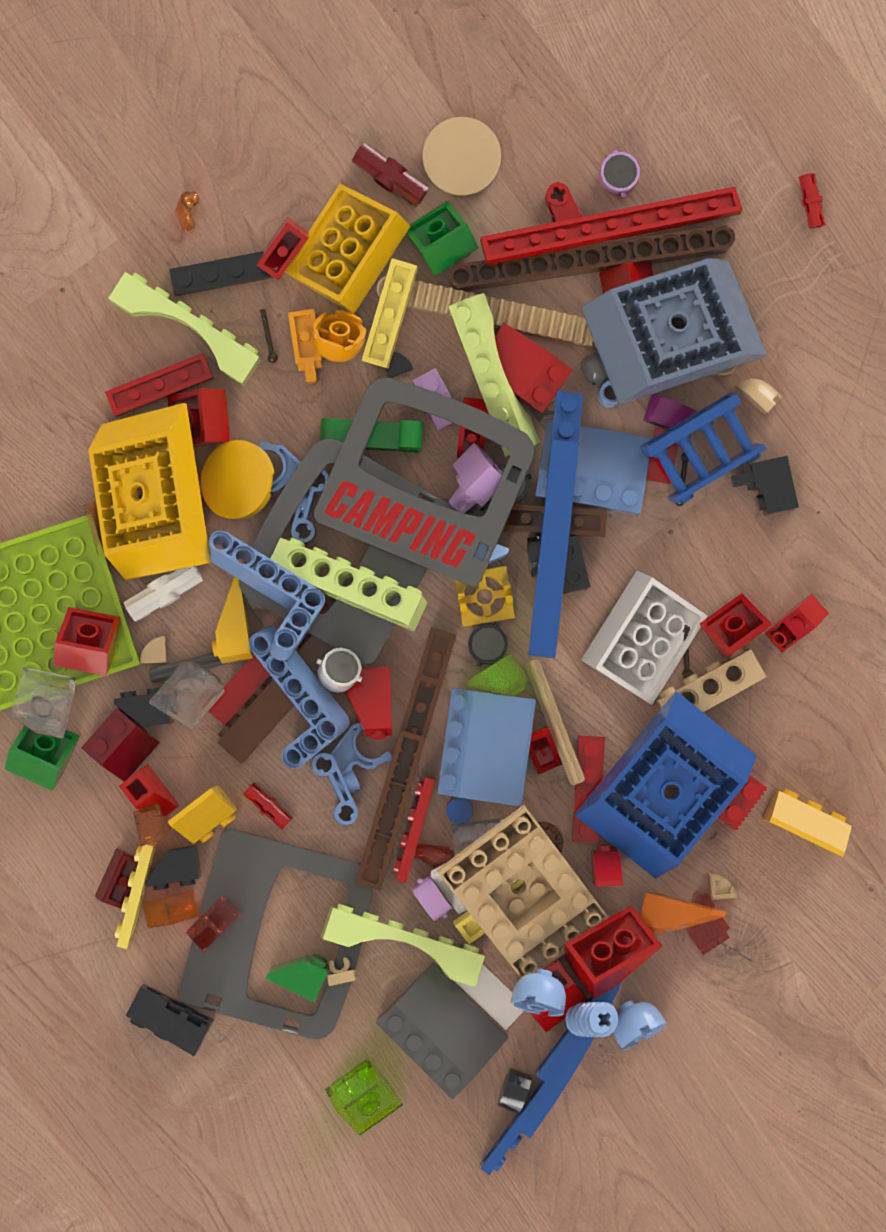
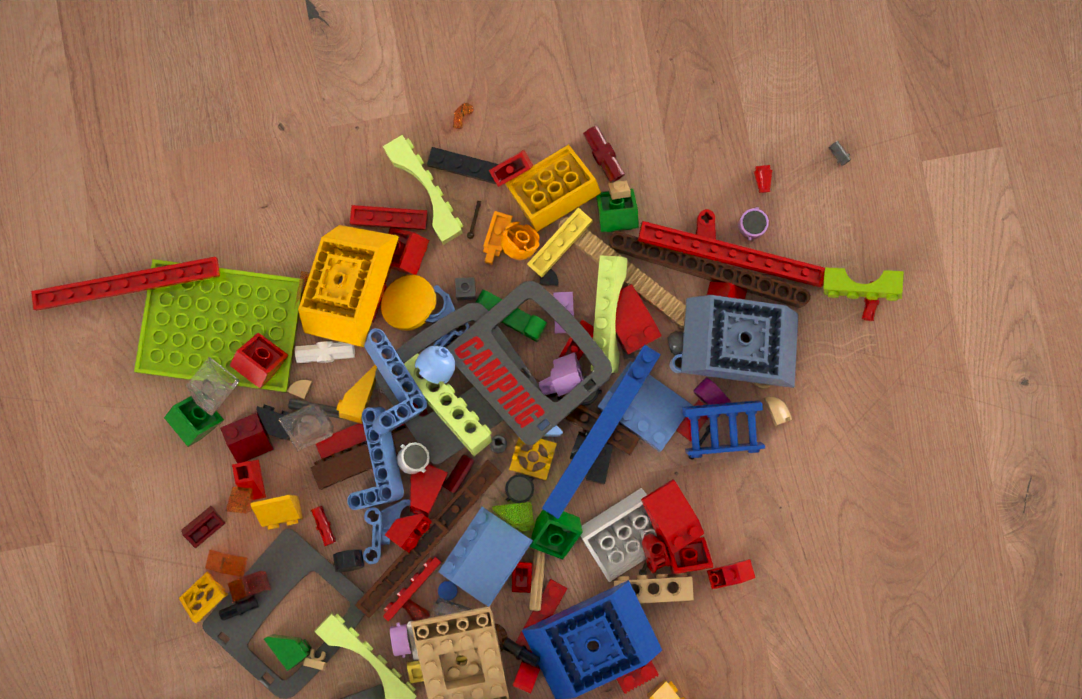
camera: 25 degrees right, 5 degrees down
light yellow plate [115,840,157,949] -> none
black wedge [126,984,215,1056] -> none
black slope [145,845,202,890] -> none
tan tile [422,117,501,197] -> none
black hinge [731,456,799,516] -> none
none -> yellow piece [179,571,228,623]
none -> black axle [219,596,259,621]
none -> black piece [333,549,364,572]
none -> red slope [385,513,432,553]
none -> light blue cylinder [415,346,455,384]
none -> dark red slope [443,454,475,494]
none -> dark grey brick [455,277,476,301]
none -> dark grey pin [490,435,507,453]
none -> black axle [502,638,540,667]
none -> green slope [529,510,583,560]
none -> tan plate [608,180,631,200]
none -> red slope [641,479,705,554]
none -> red piece [642,534,671,574]
none -> red cone [754,165,772,193]
none -> lime arch [824,267,904,301]
none -> dark grey pin [828,141,851,166]

